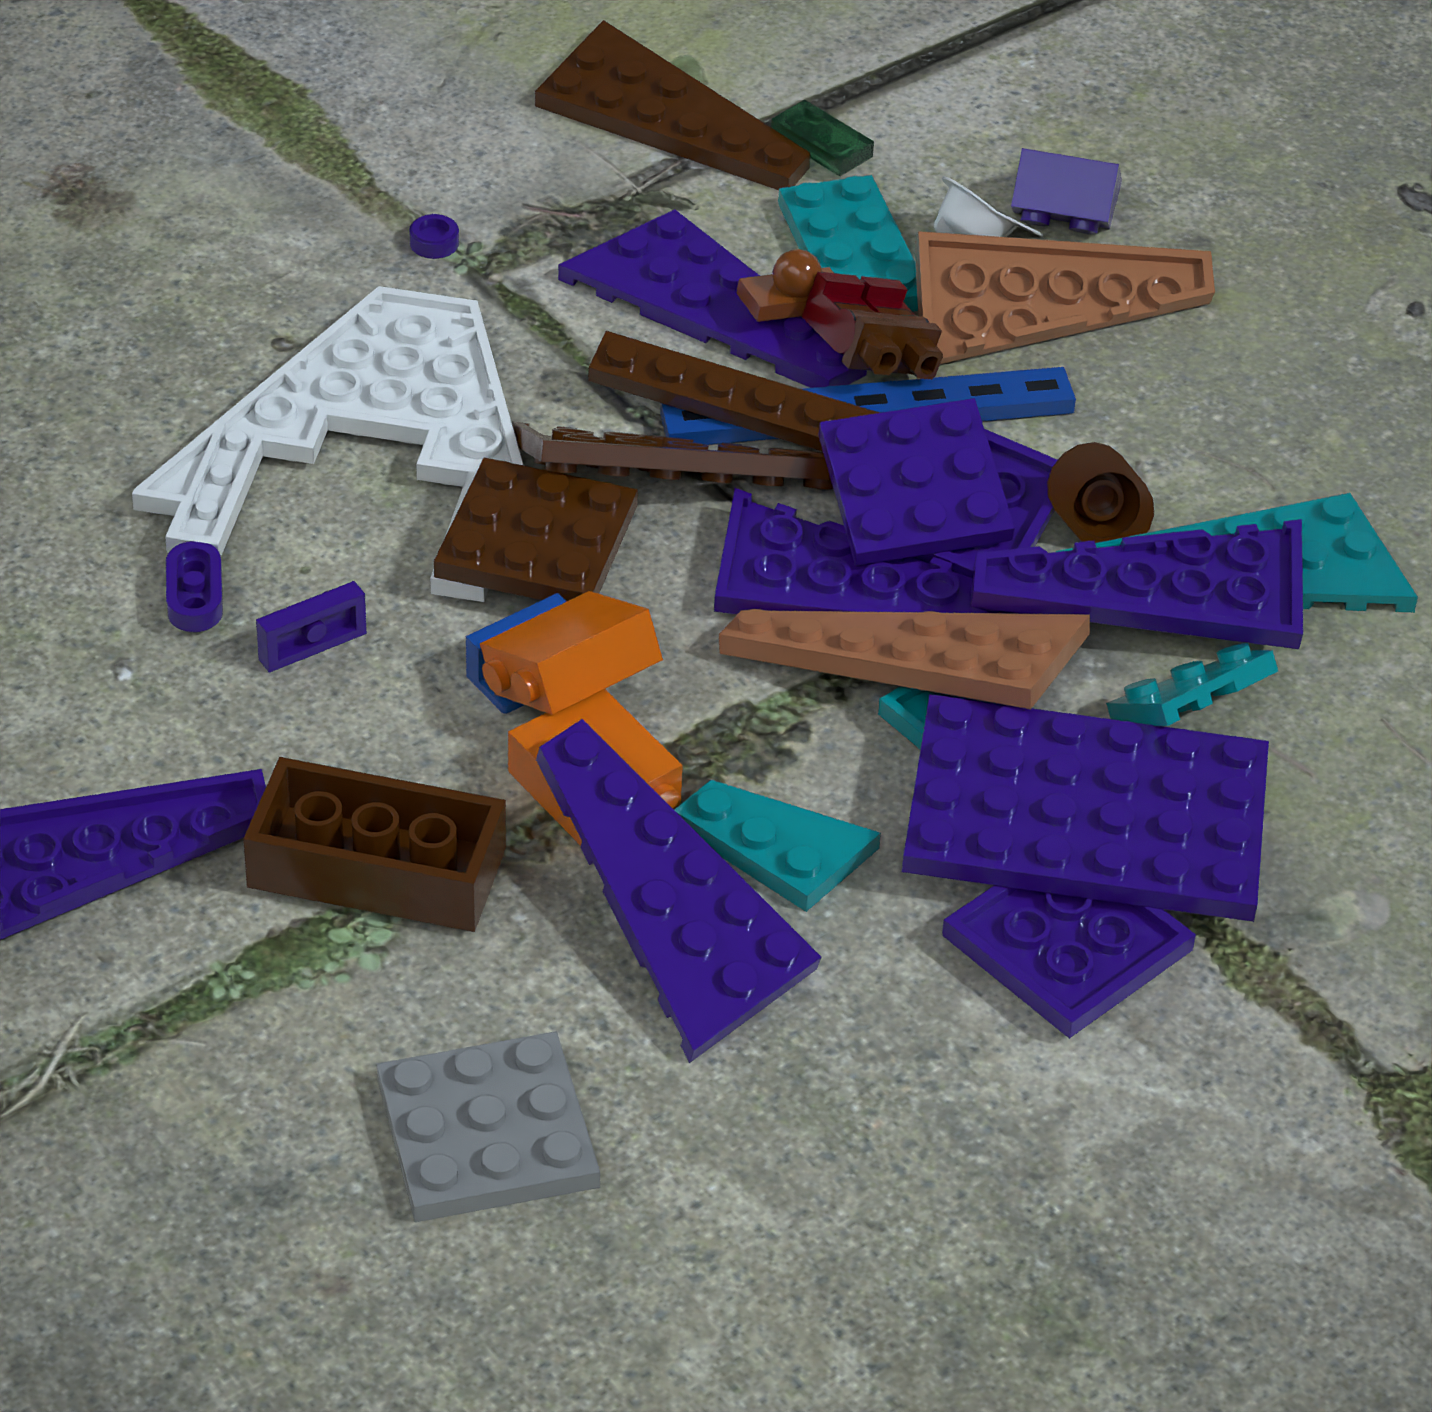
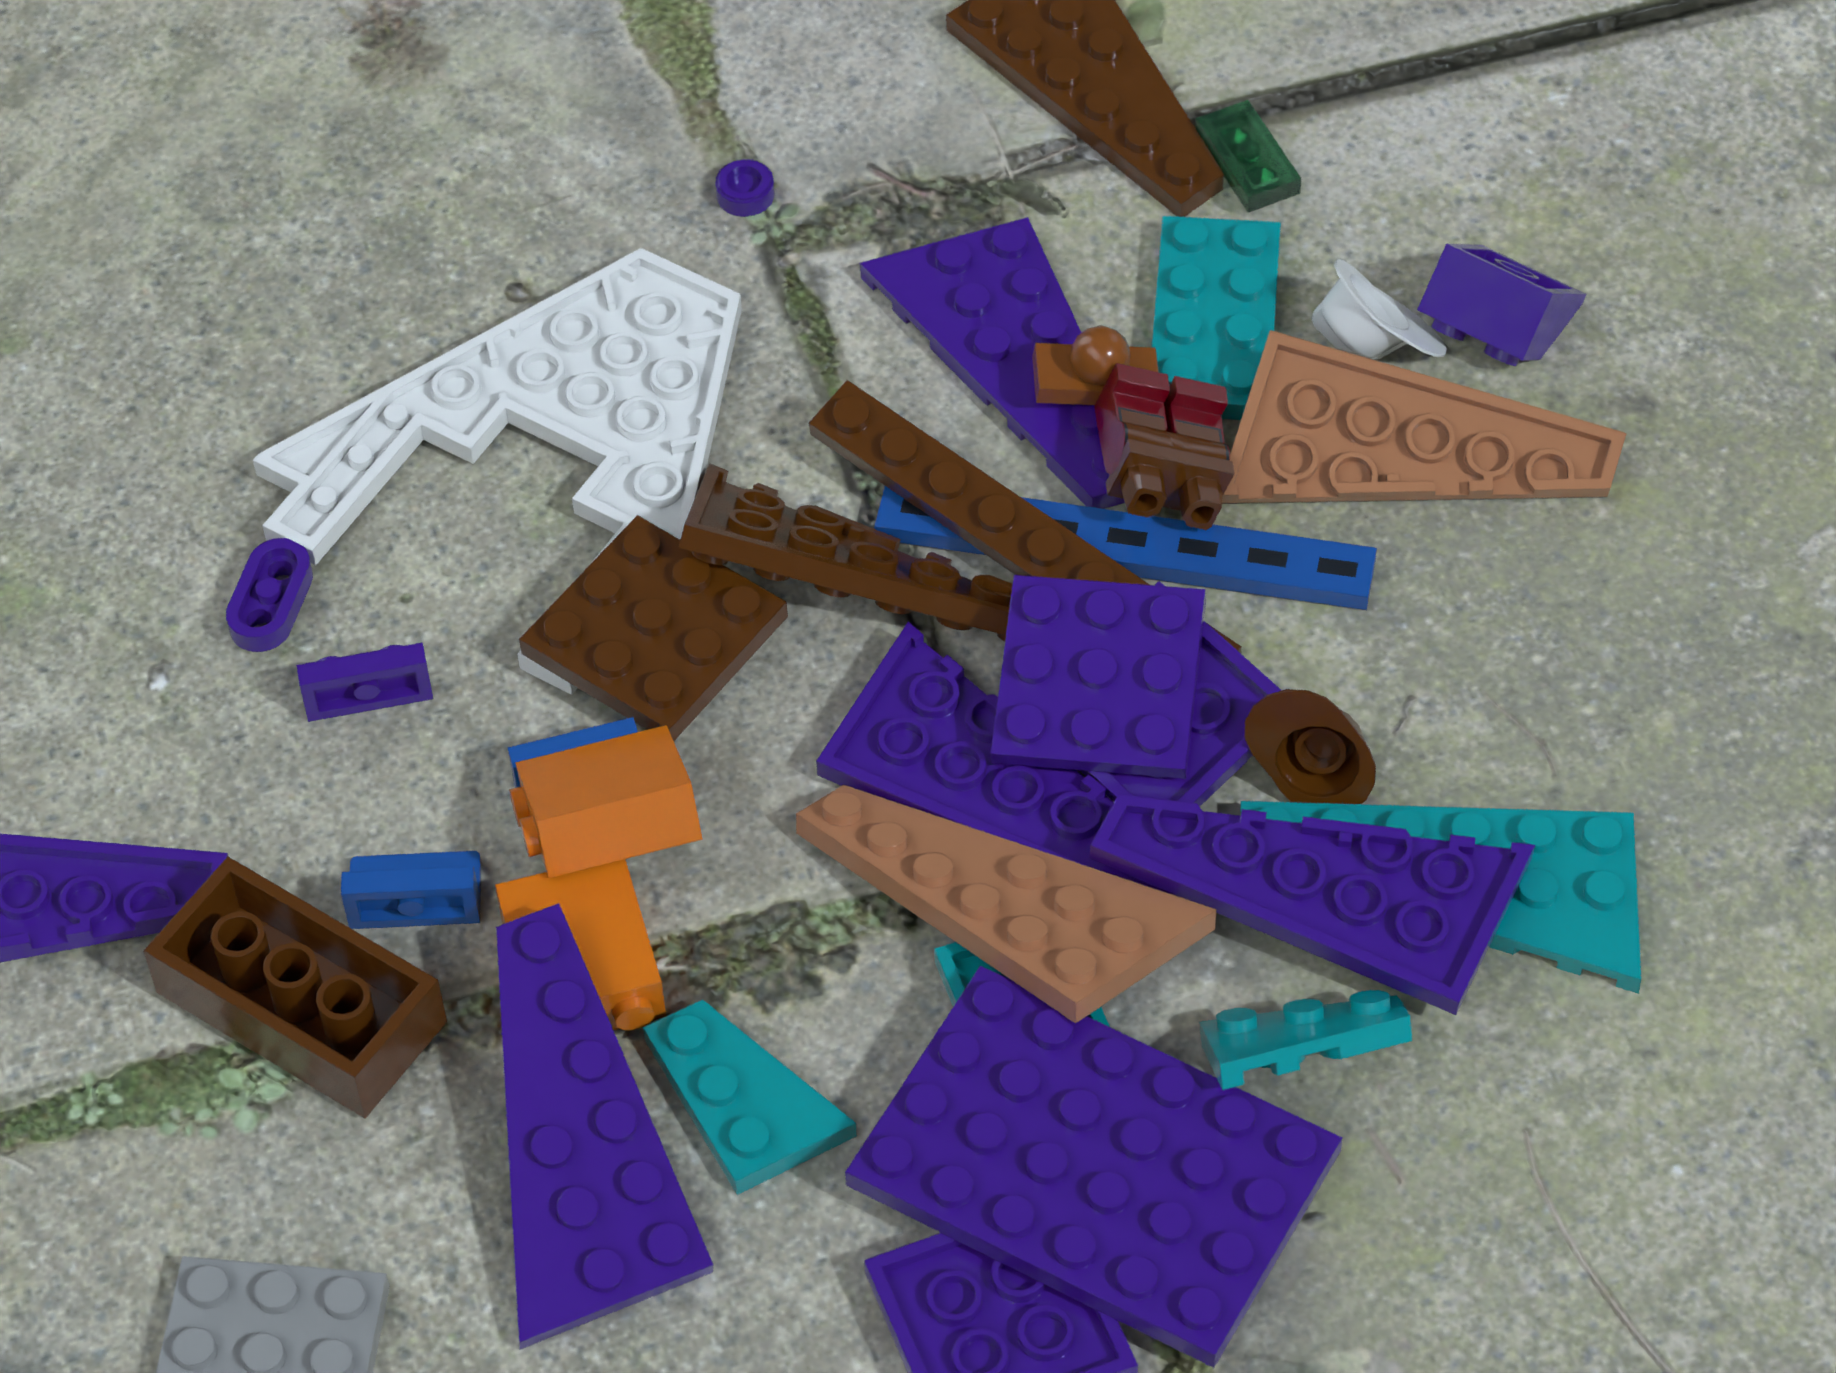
camera: 25 degrees right, 10 degrees up
none -> blue panel [341,851,481,929]

